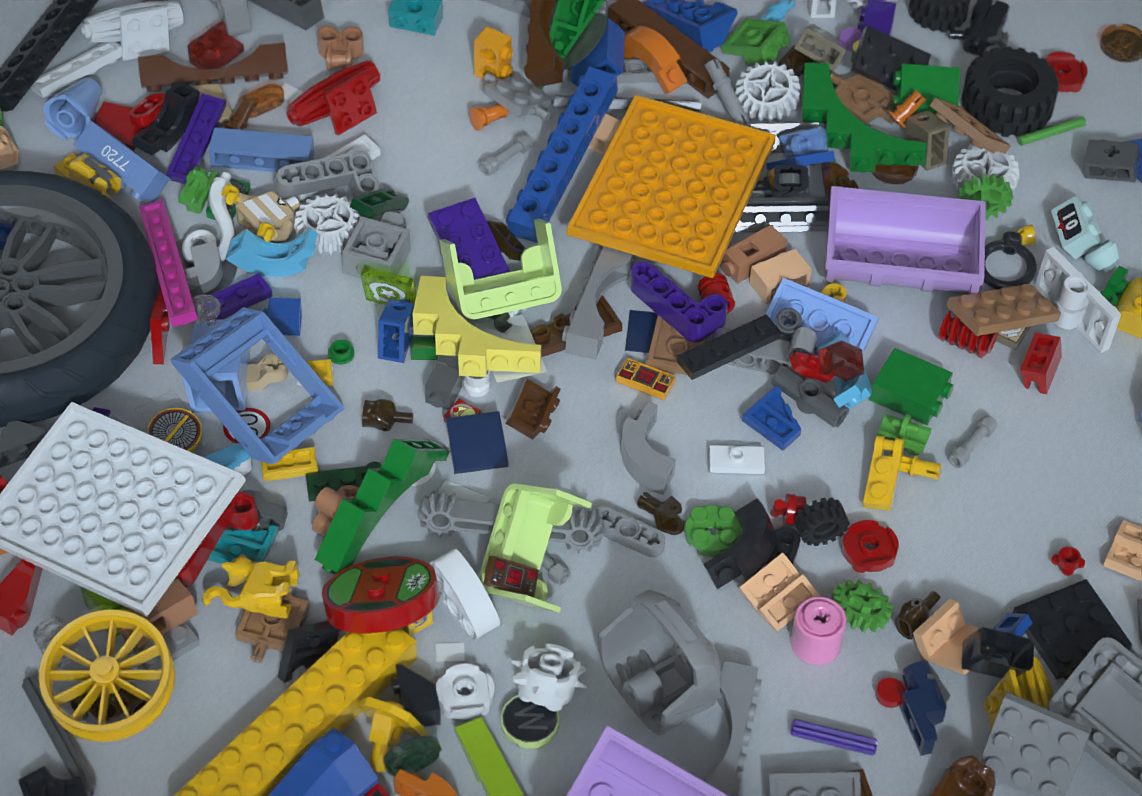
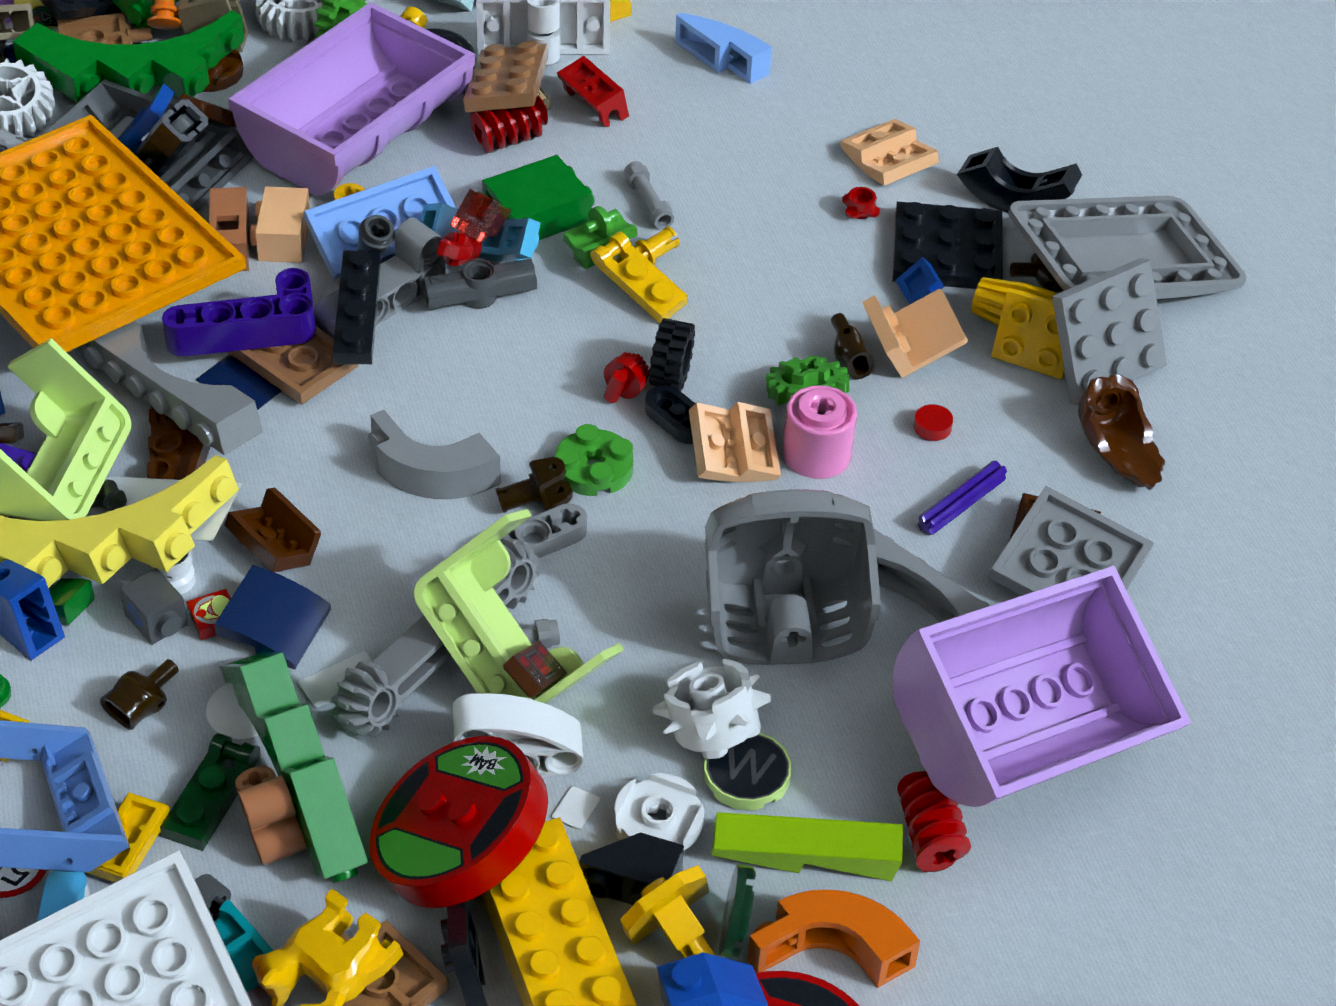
camera: 60 degrees left, 5 degrees down
tile [616,358,676,401] -> none
red piece [697,273,735,314] -> none
black arch [703,498,777,589] -> none
white plate [709,445,765,474] -> none
blue wing [742,385,801,451] -> none
medium blue hips [779,126,828,159] -> none
red plate [842,520,899,573] -> none
dark blue plate [899,661,950,756] -> none
black piece [962,627,1034,678] -> none

